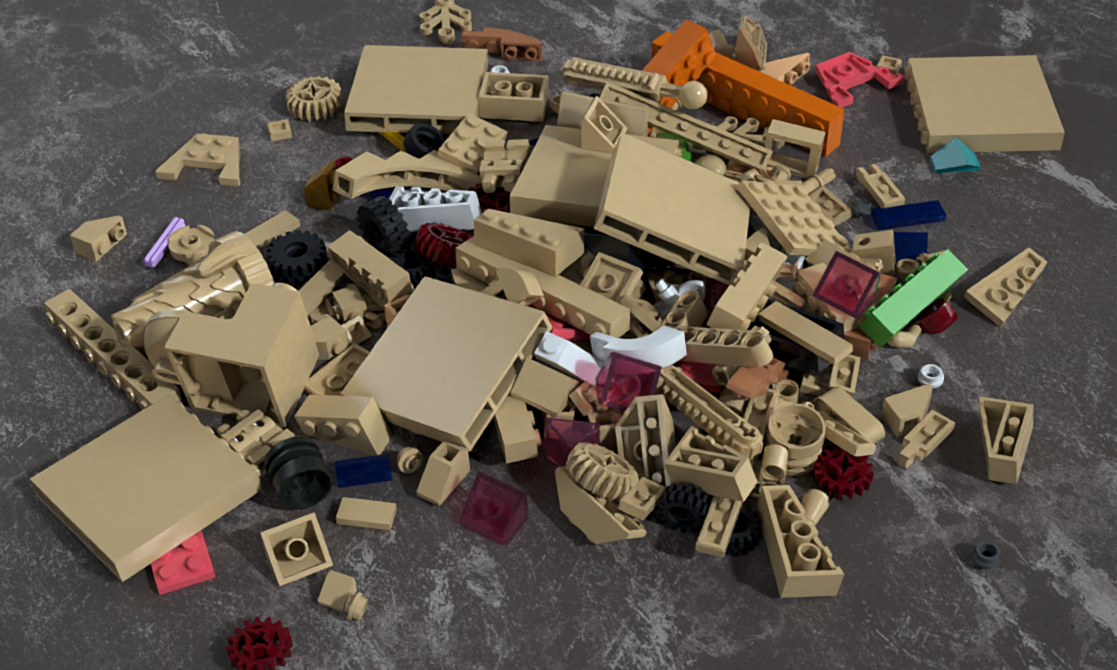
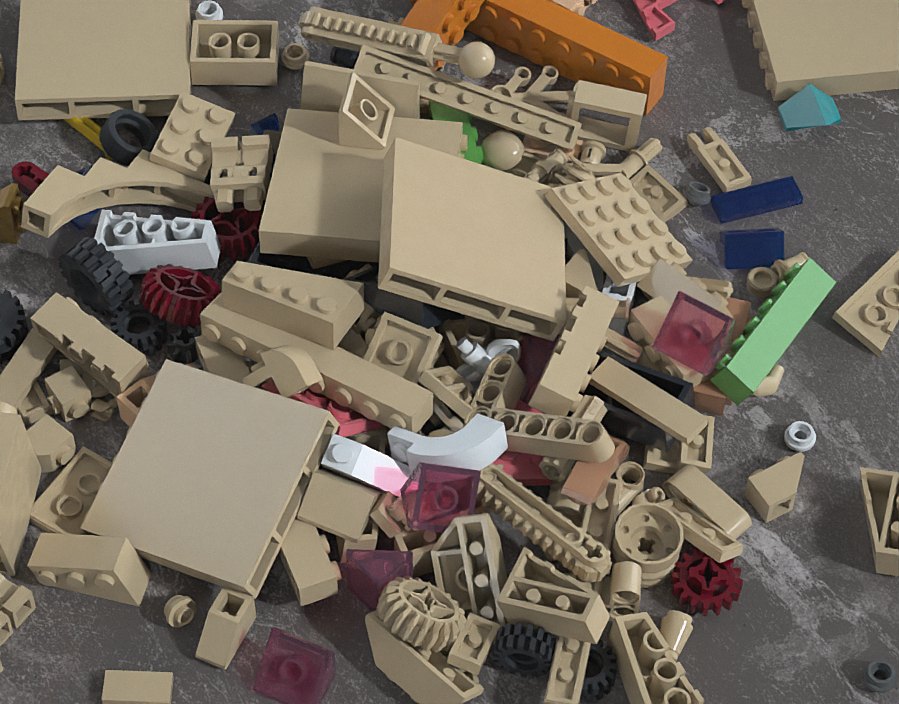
camera: 10 degrees left, 10 degrees up
pearl dark grey wheel [264,436,333,510] -> none
clear blue panel [335,454,392,488] -> none
tan slope [341,315,371,346] -> none
tan torso [845,230,896,277] -> none
tan hinge [897,410,956,469] -> none
dark red piece [903,292,958,334] -> none

